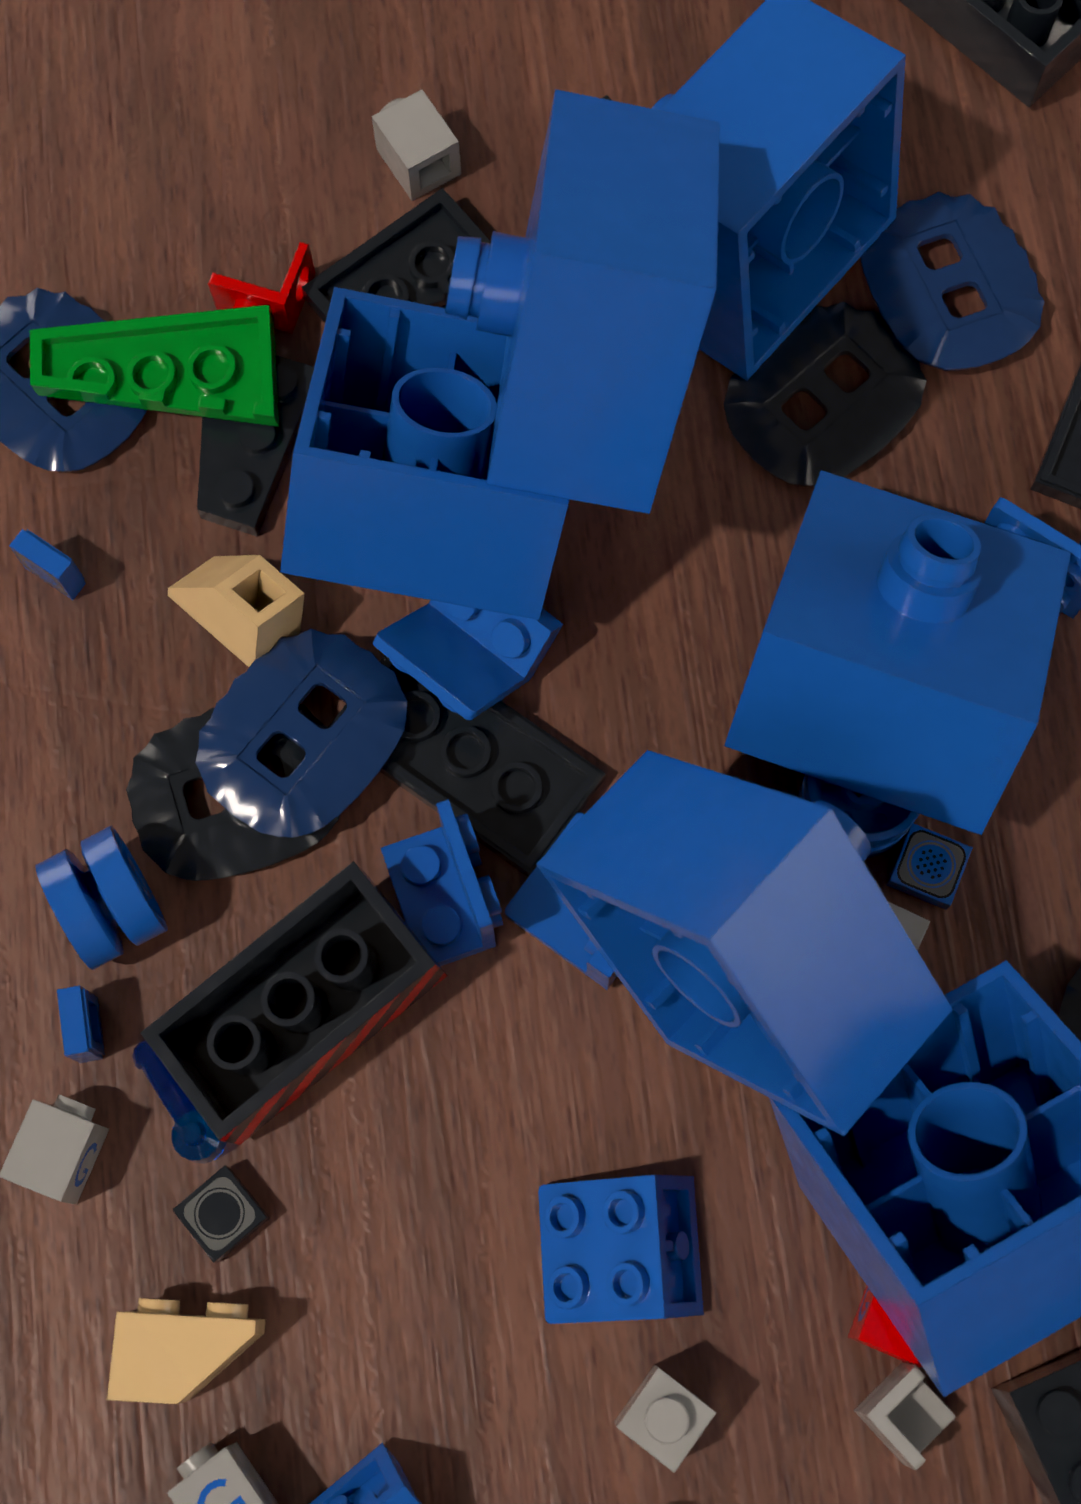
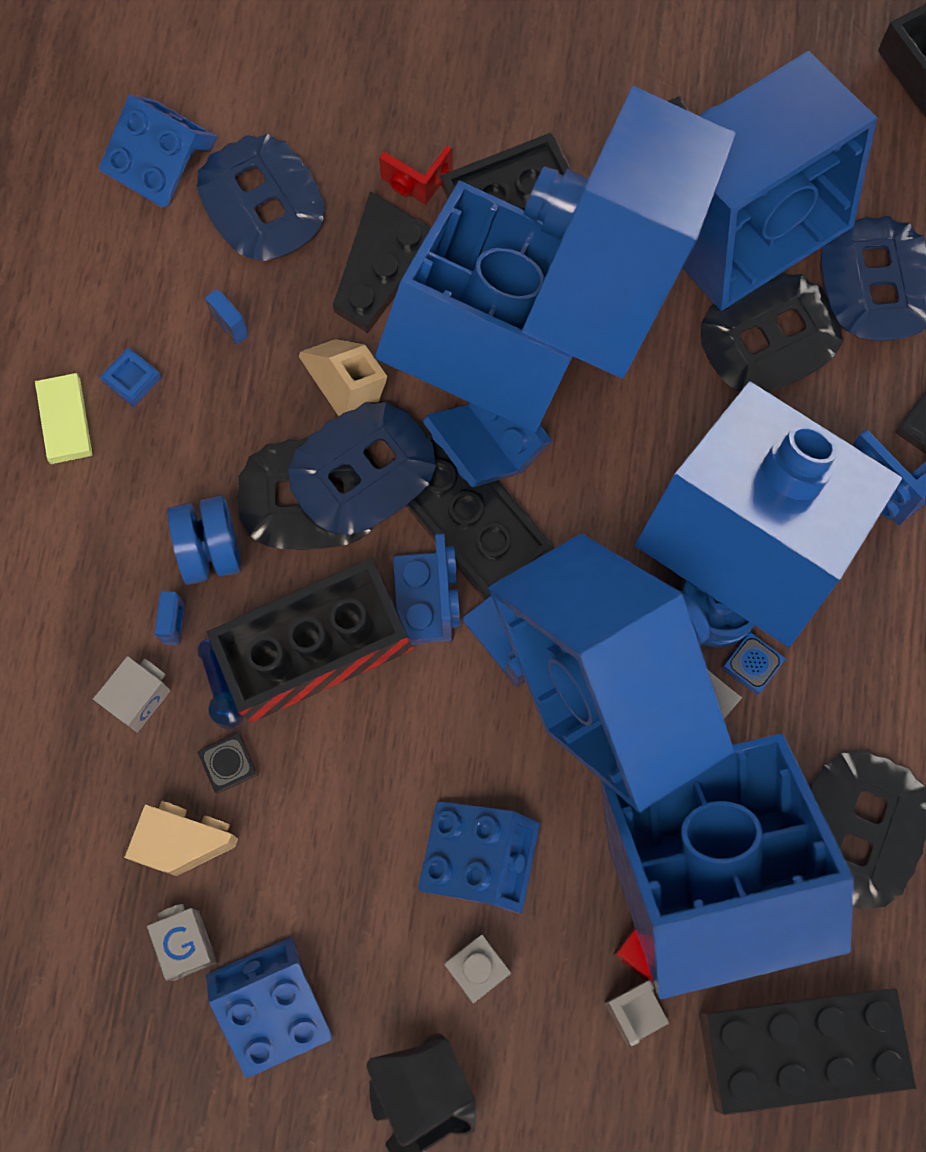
camera: 15 degrees right, 0 degrees up
green wing [30,305,279,427] -> none
light grey brick [372,89,461,201] -> none

